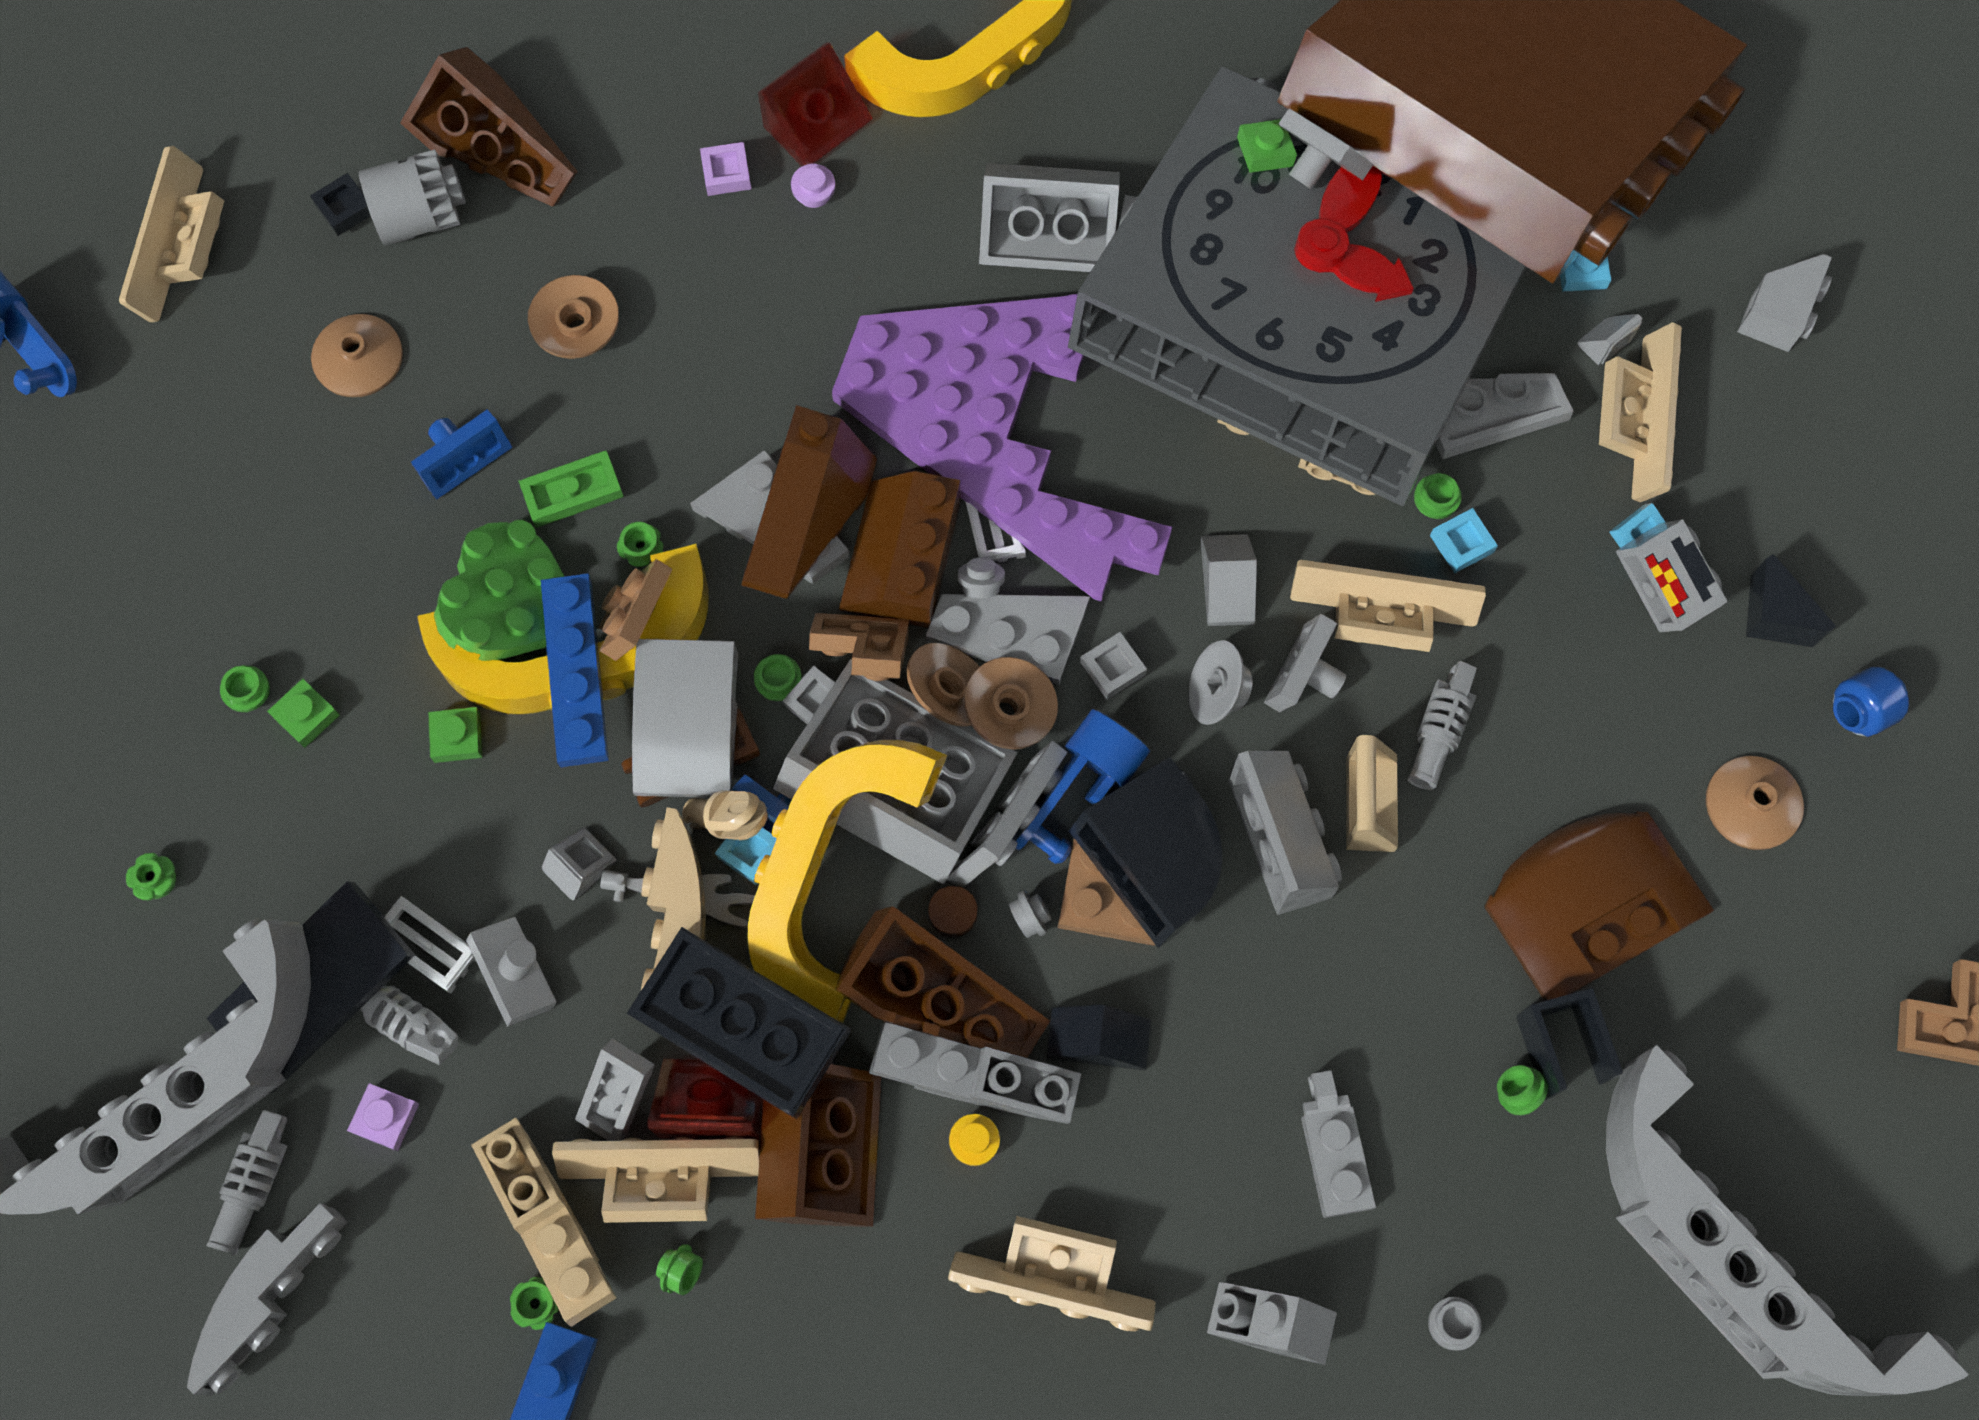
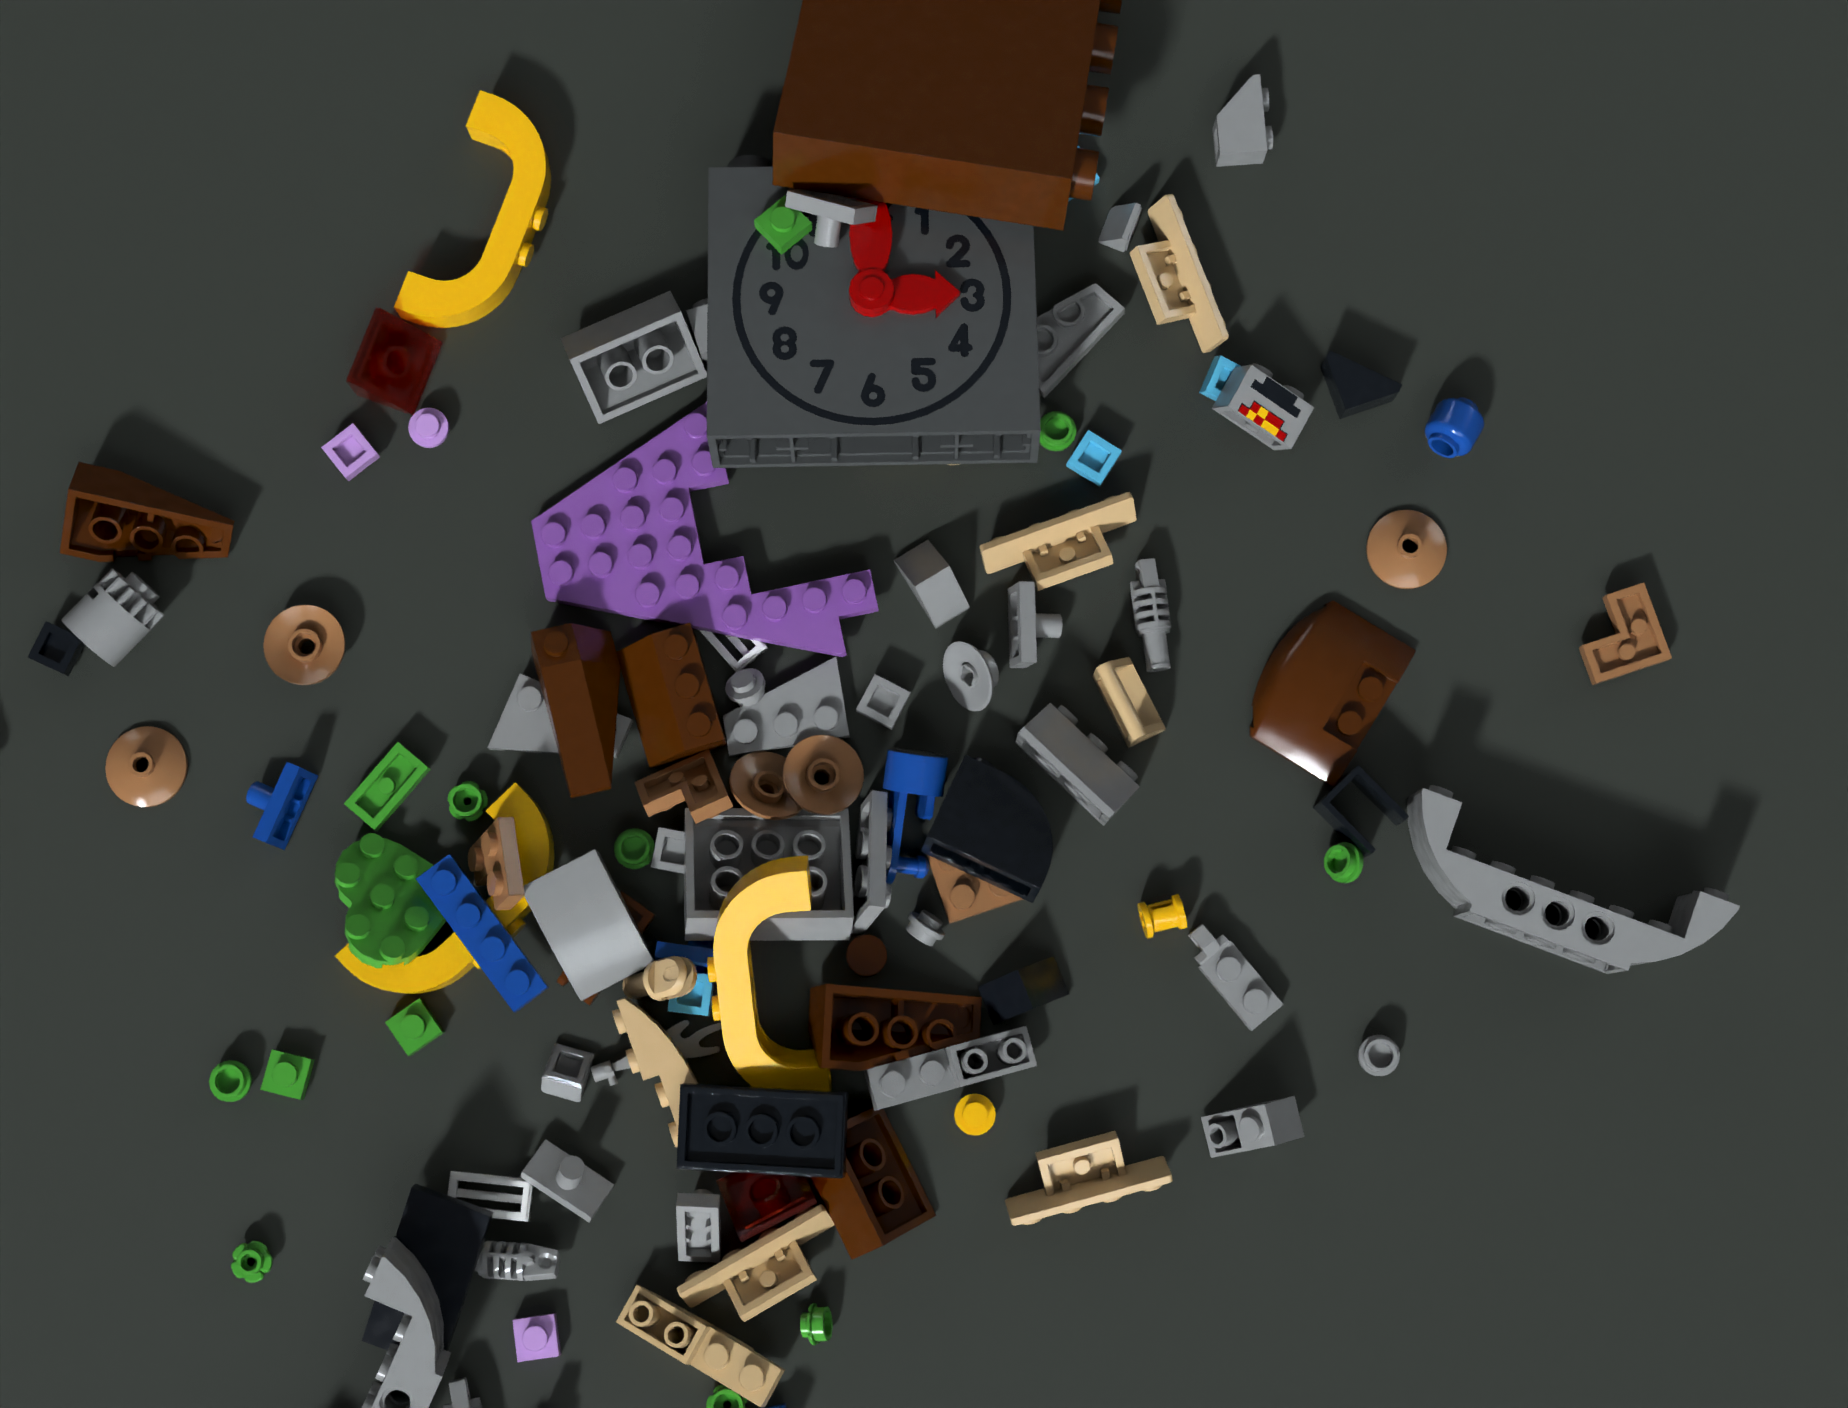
camera: 30 degrees left, 10 degrees up
none -> yellow bush [1137,894,1187,939]

